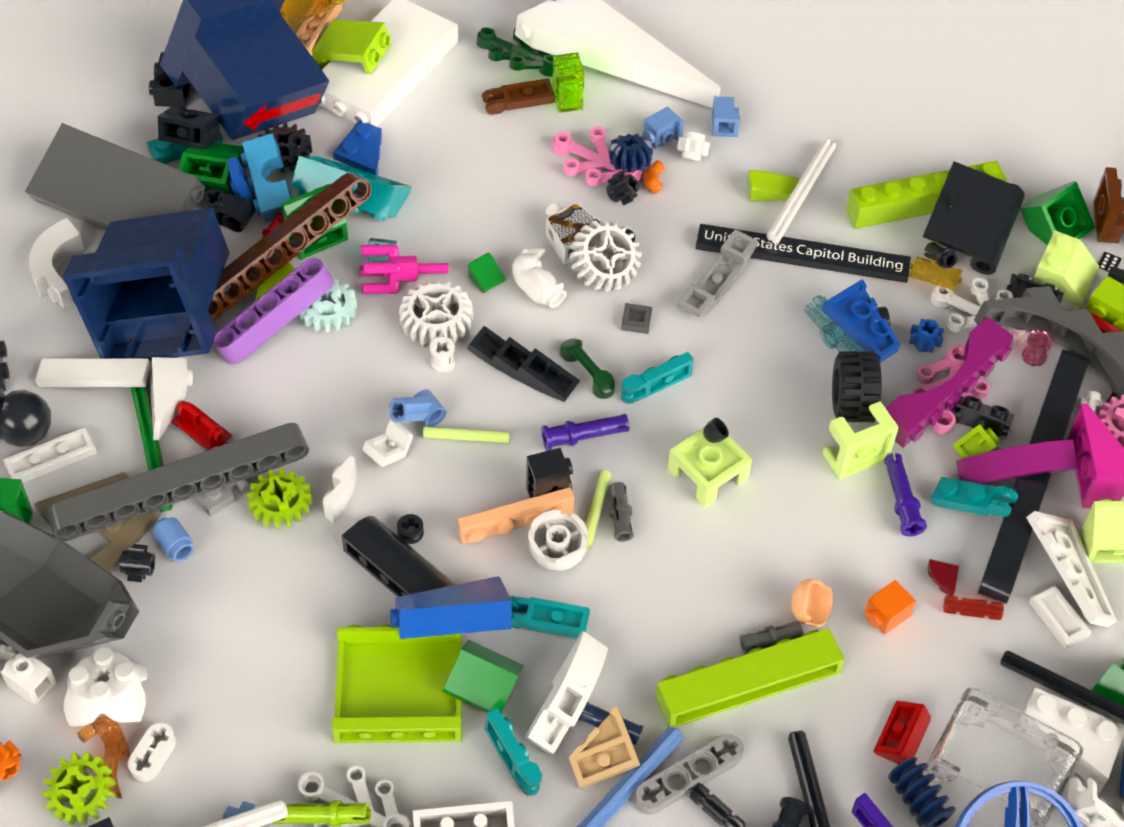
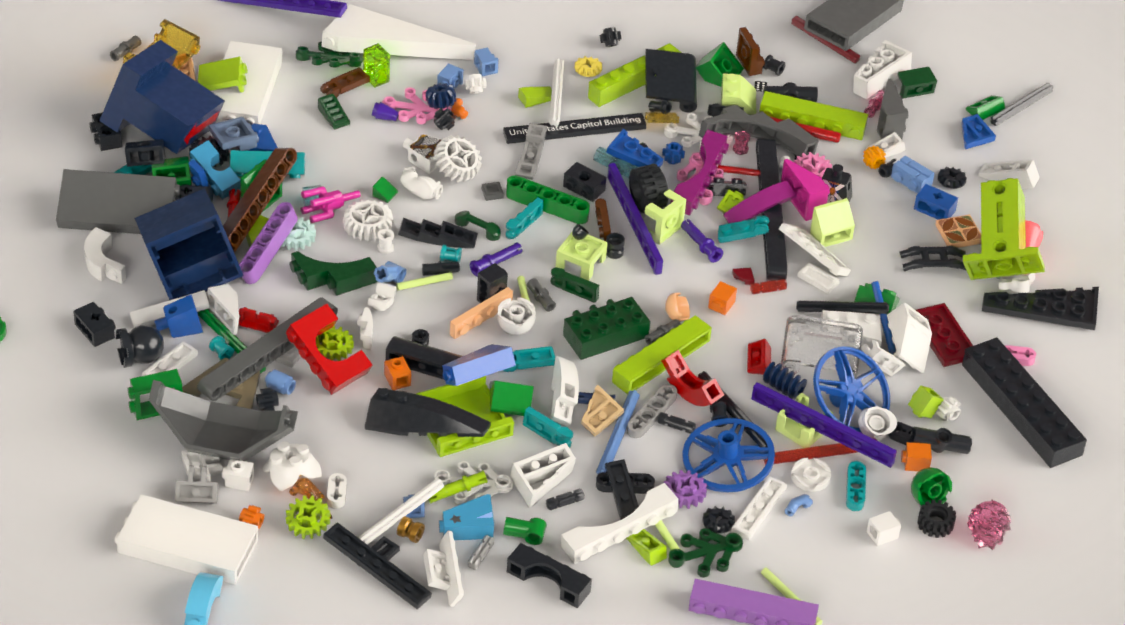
camera: 25 degrees left, 10 degrees down
none -> blue torso [154,294,203,338]
none -> sand blue plate [209,117,259,151]
none -> teal bush [209,336,234,360]
none -> arch [286,304,373,395]
none -> dark green arch [289,251,378,296]
none -> dark green slope [318,94,350,130]
none -> black wedge [365,388,491,437]
none -> dark purple cone [372,102,399,122]
none -> orange brick [384,356,411,390]
none -> black axle [422,261,460,276]
none -> teal bush [440,244,462,263]
none -> green beam [506,176,590,224]
none -> dark green hinge [550,267,600,303]
none -> black brick [563,162,607,202]
none -> dark green piece [563,297,650,360]
none -> light yellow gear [574,56,602,77]
none -> reddish brown hinge [595,198,611,241]
none -> black gear [599,27,622,47]
none -> black wheel [606,233,625,259]
none -> dark purple tile [607,163,663,275]
none -> red arch [661,350,724,406]
none -> red bar [717,165,760,176]

